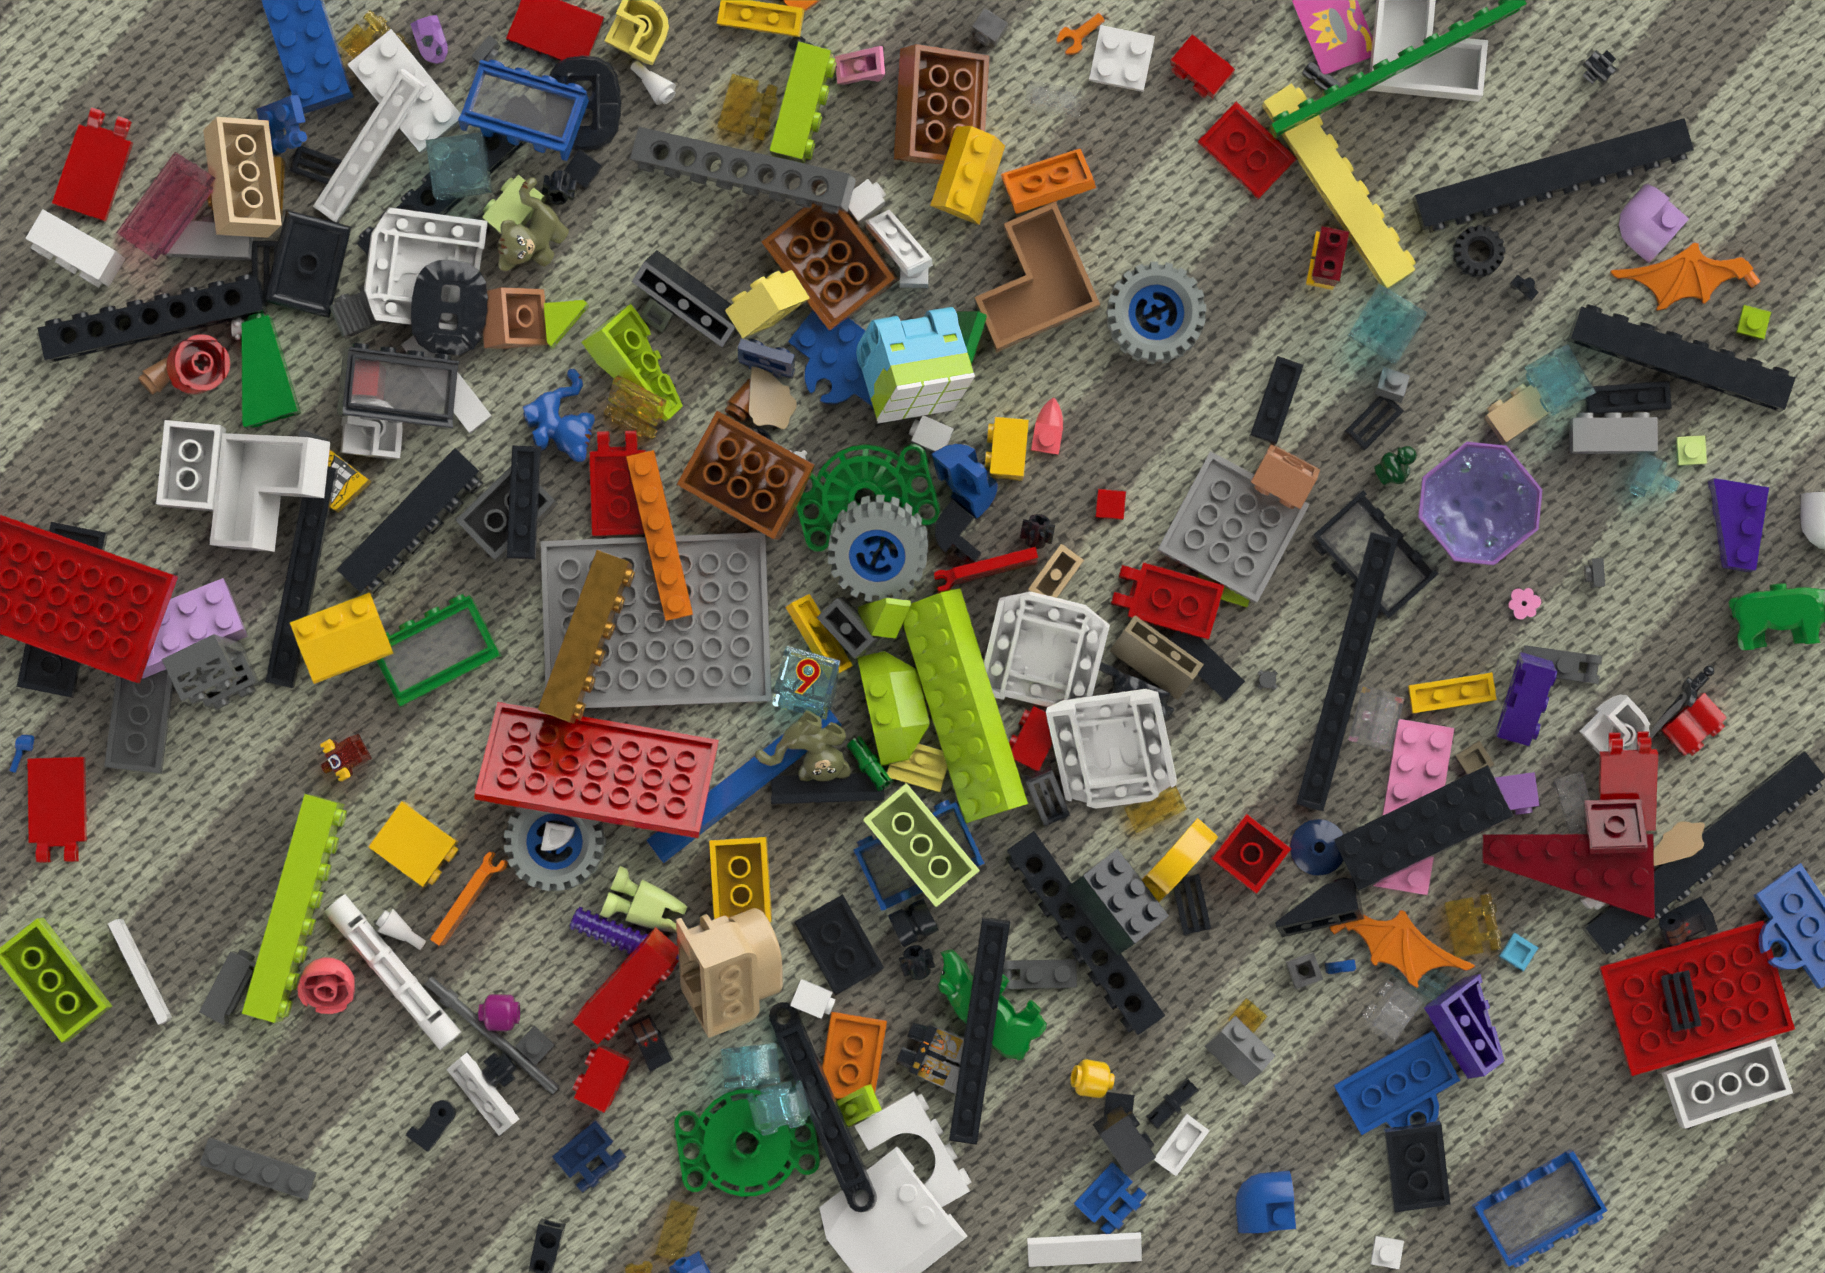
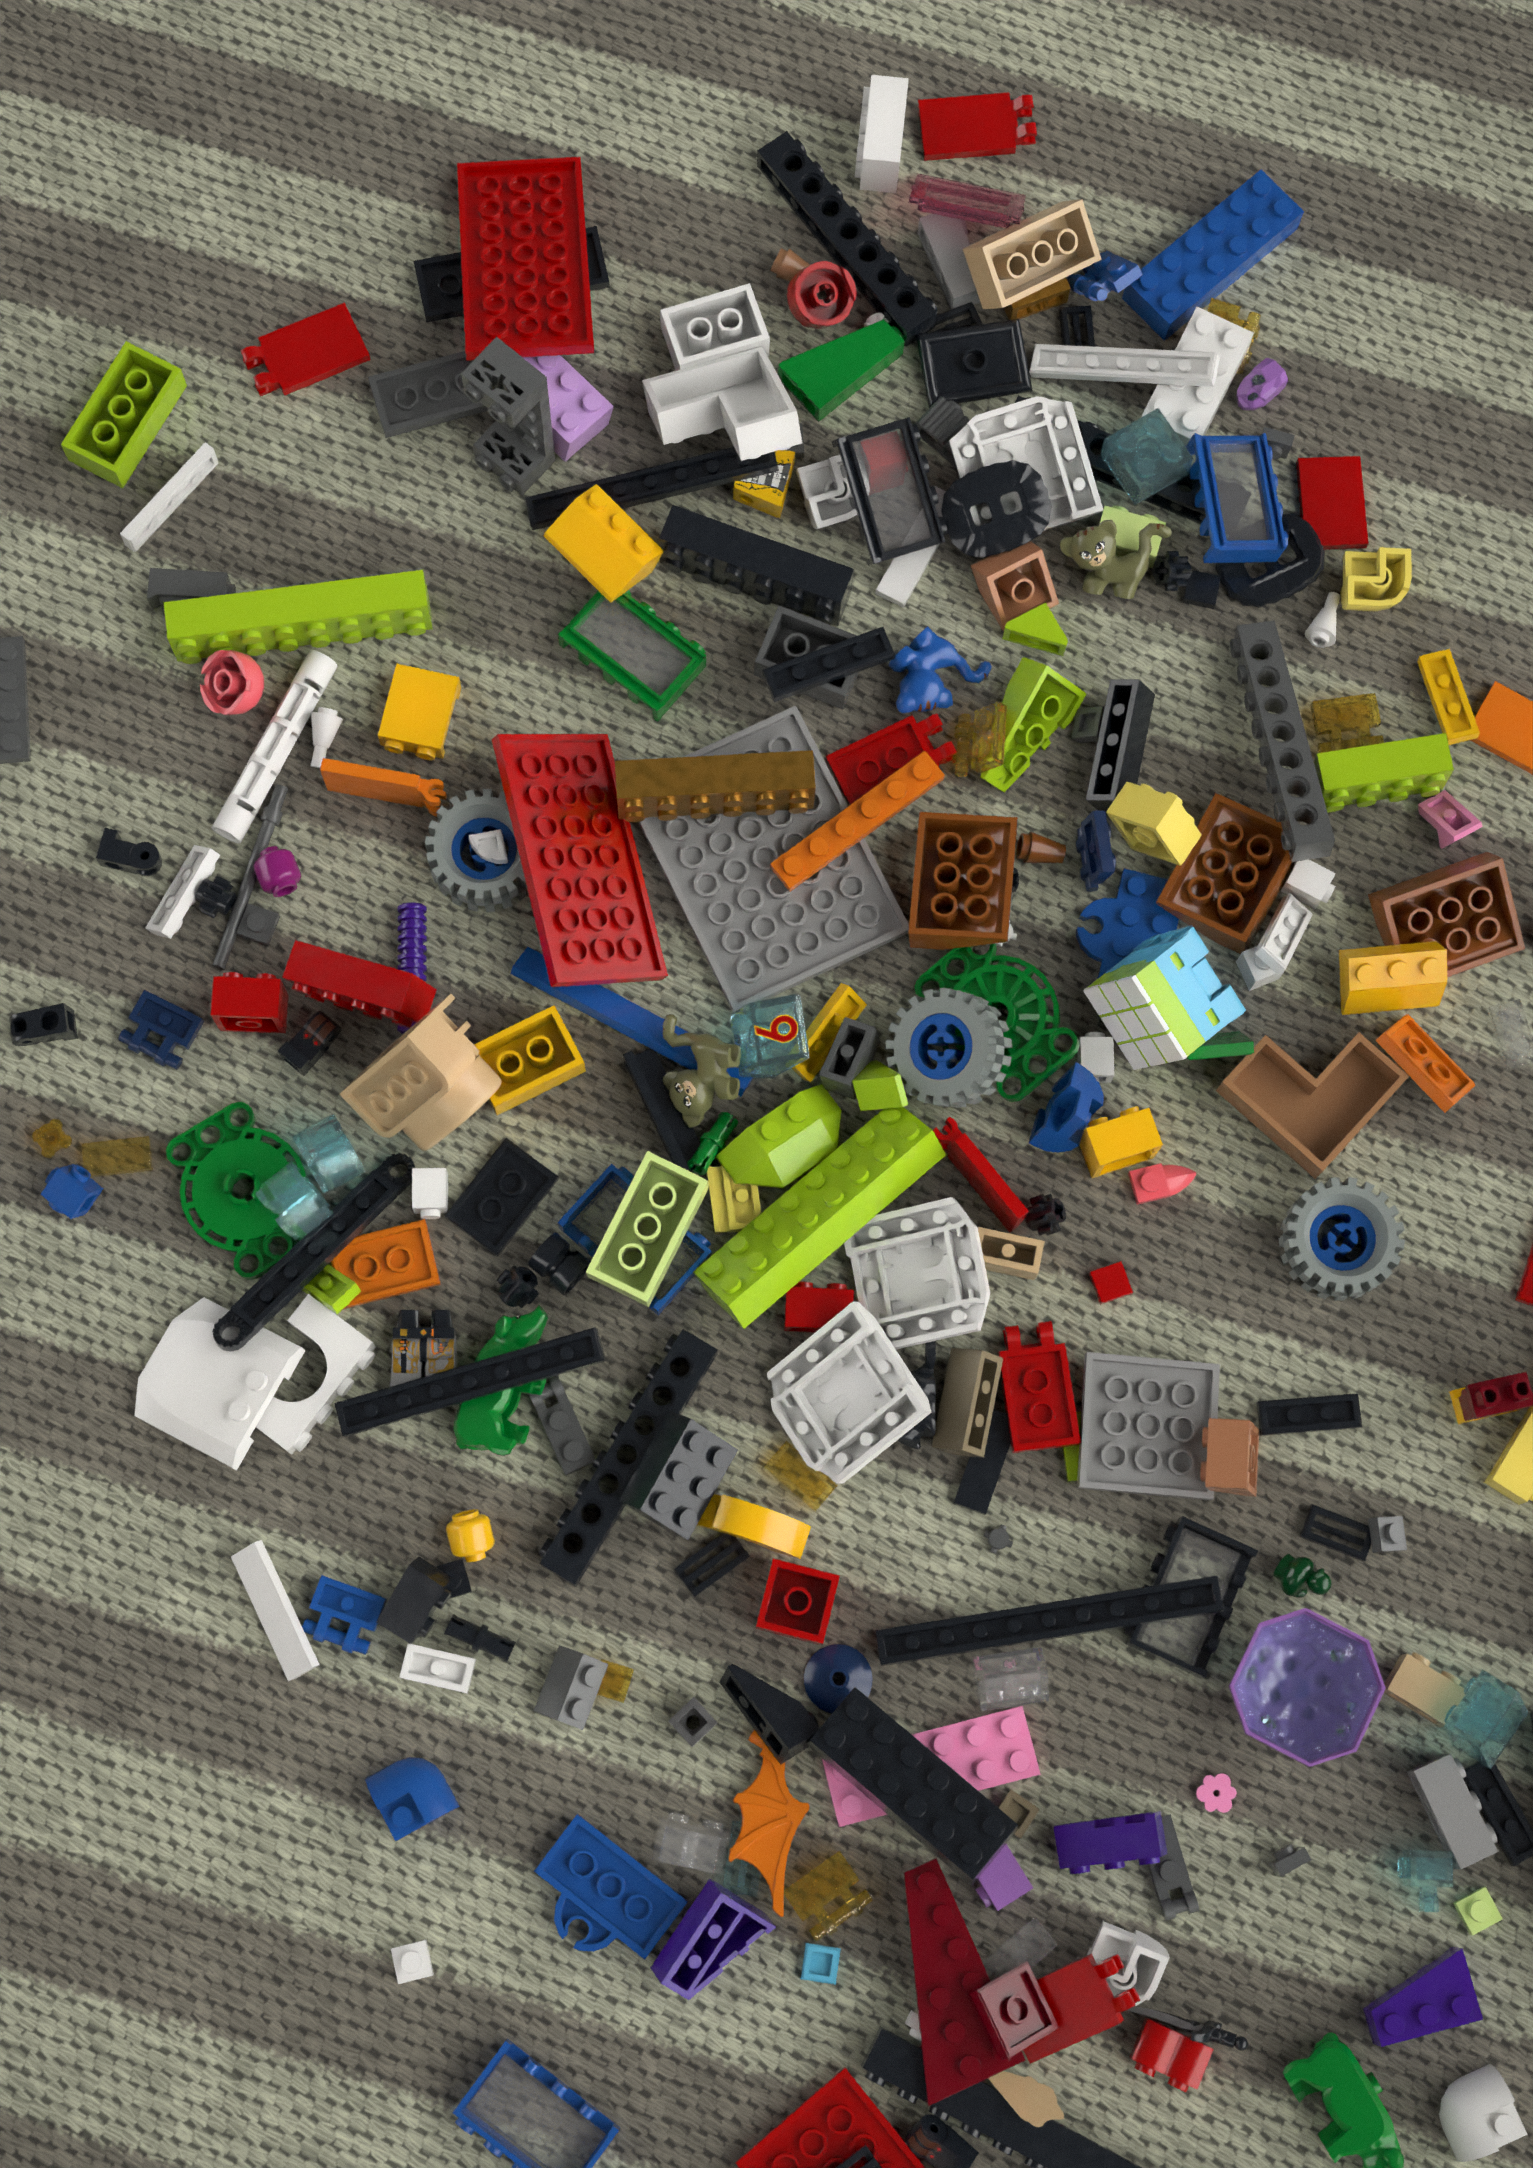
camera: 55 degrees right, 10 degrees down
blue hand [9,735,34,773] -> none
clear red piece [320,734,372,782] -> none
yellowish green piece [600,866,687,933] -> none
tan sticker [749,367,797,429] -> none
black brick [935,500,981,563] -> none
black tile [1024,766,1070,826] -> none
blue tile [1325,959,1356,974] -> none
clear light blue brick [1347,284,1427,364] -> none
black plate [1384,1121,1451,1213] -> none
yellow plate [1408,672,1497,714] -> none

